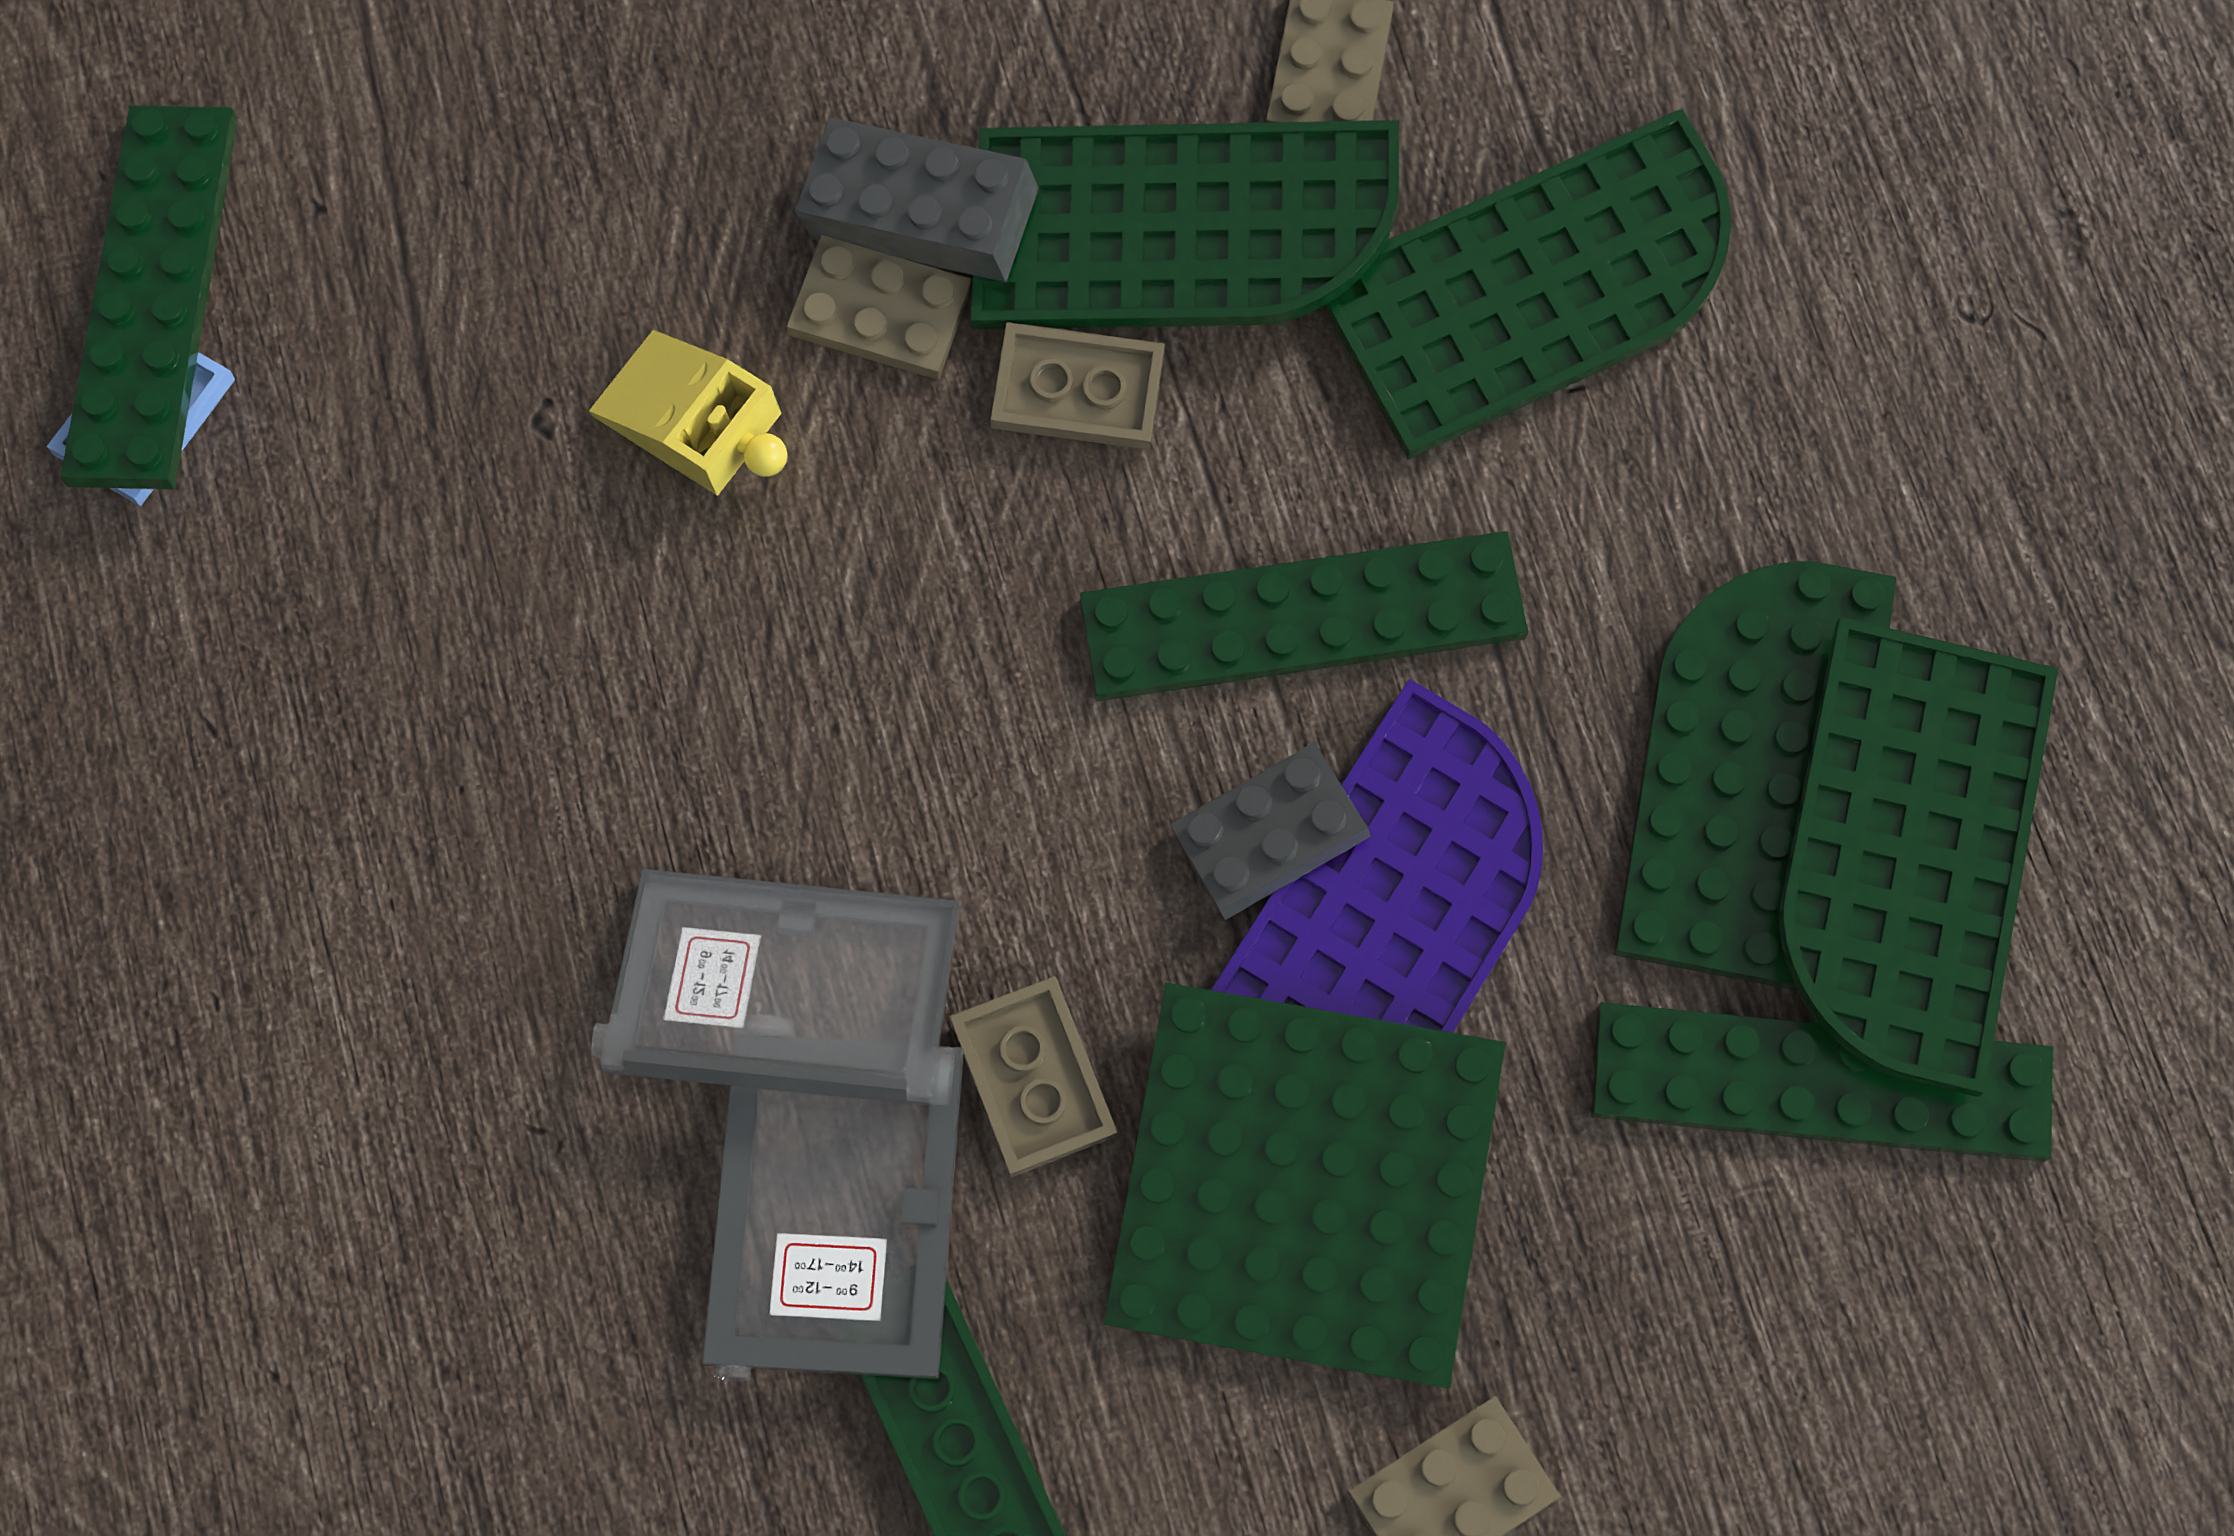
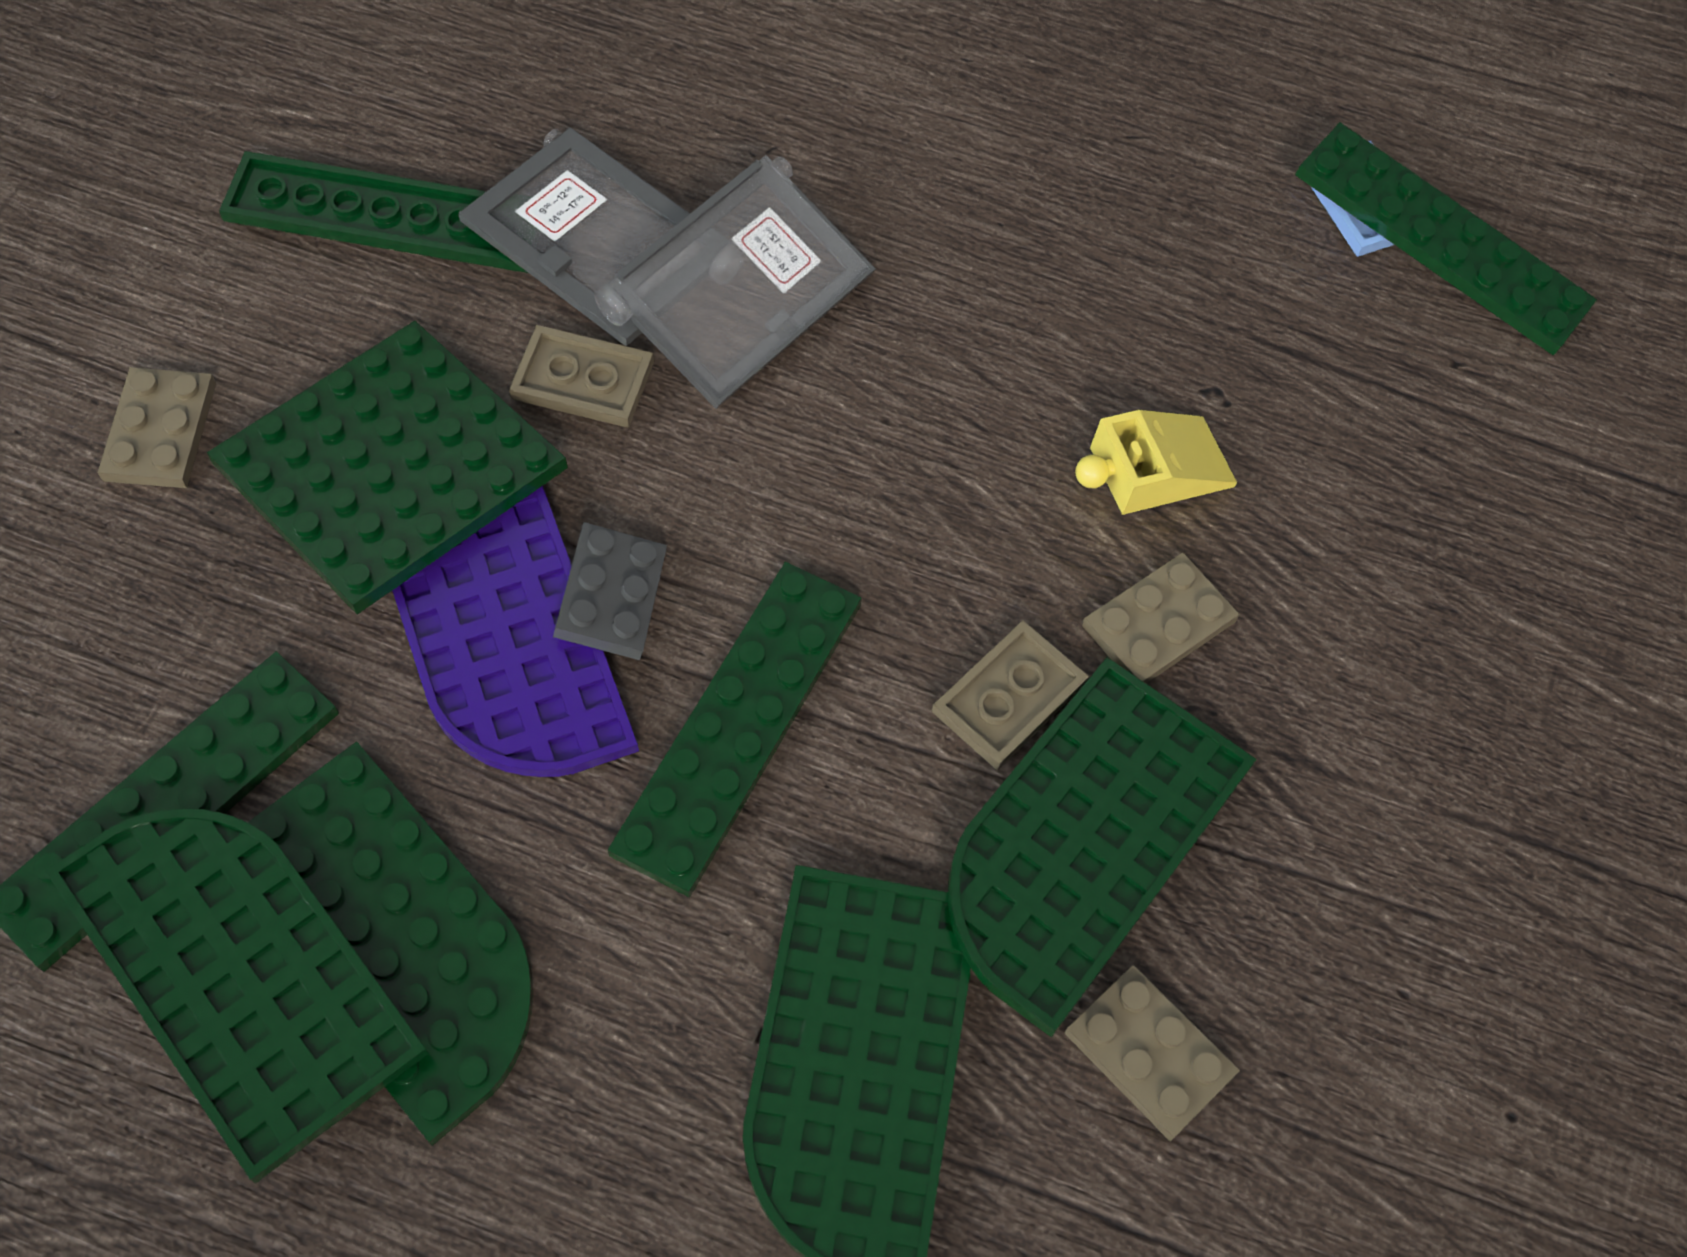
camera: 125 degrees right, 10 degrees down
dark grey brick [795,117,1039,282] -> none

